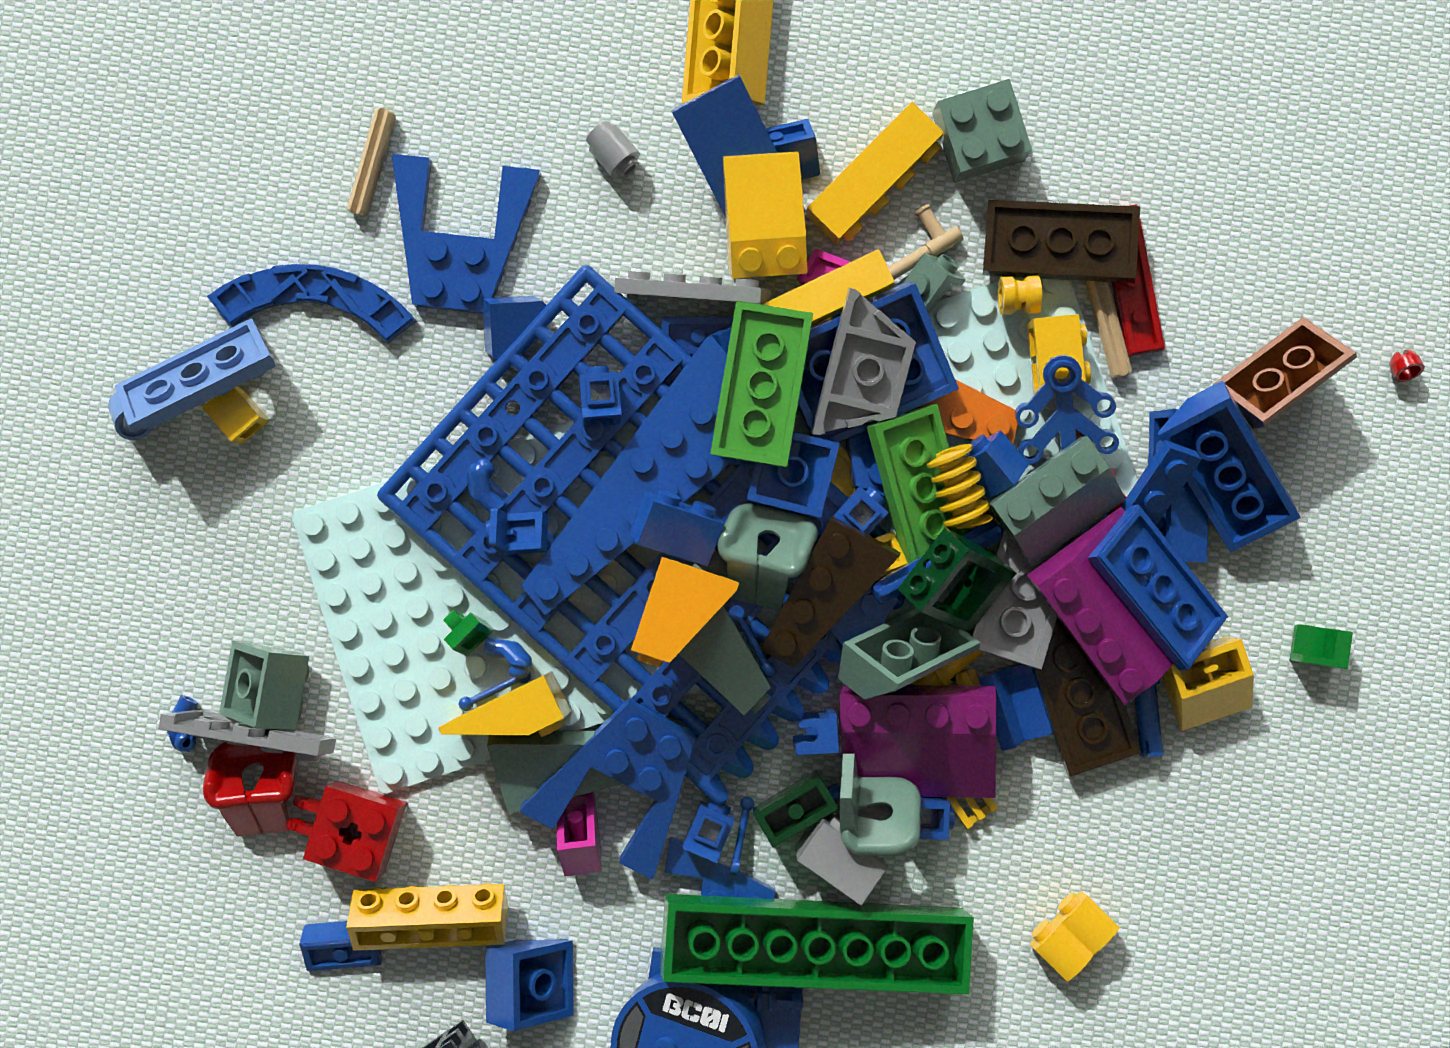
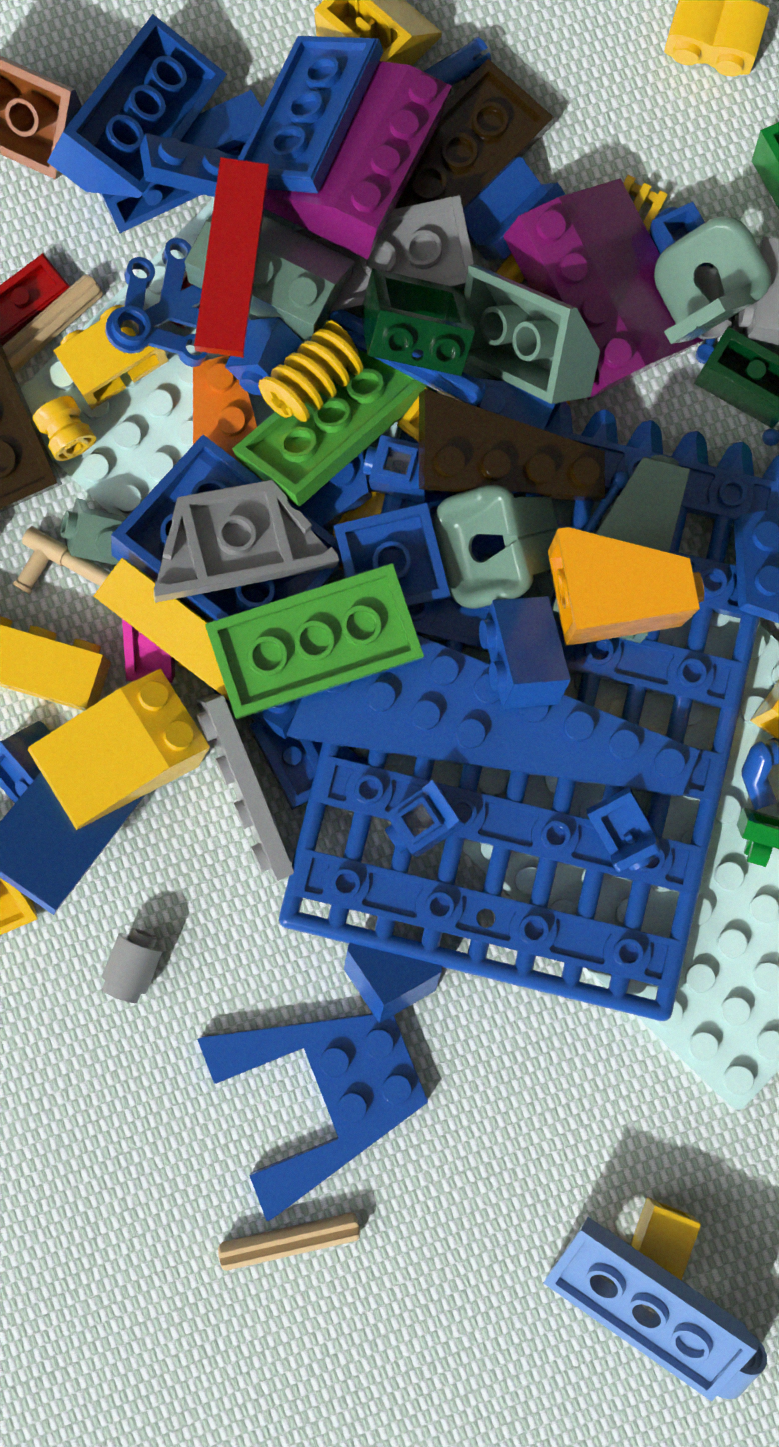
camera: 120 degrees left, 5 degrees down
blue tile [207,264,417,344] -> none
blue arm [467,459,506,513] -> none
blue hinge [793,707,839,755] -> none
none -> red tile [194,157,269,358]

